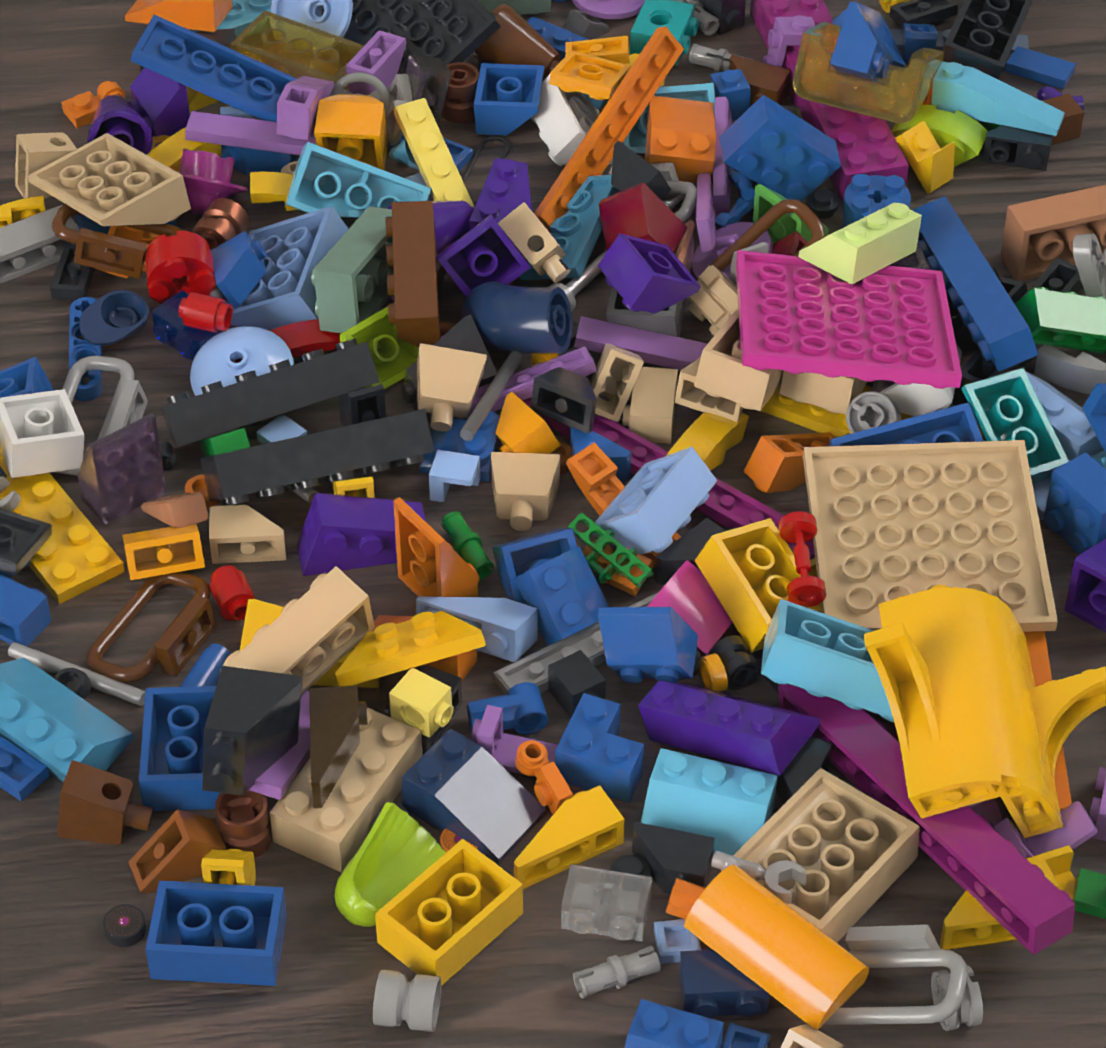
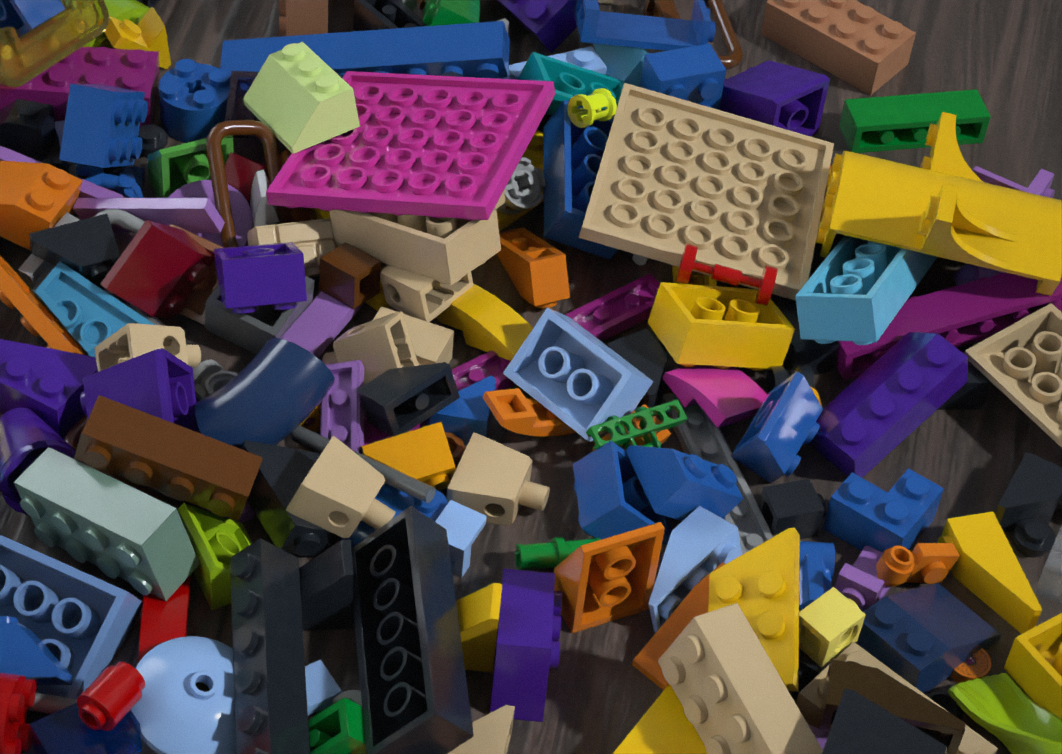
camera: 80 degrees left, 0 degrees up
medium azure slope [641,748,777,856] -> none
none -> reddish brown brick [319,243,381,309]
none -> neon yellow bush [567,88,617,128]

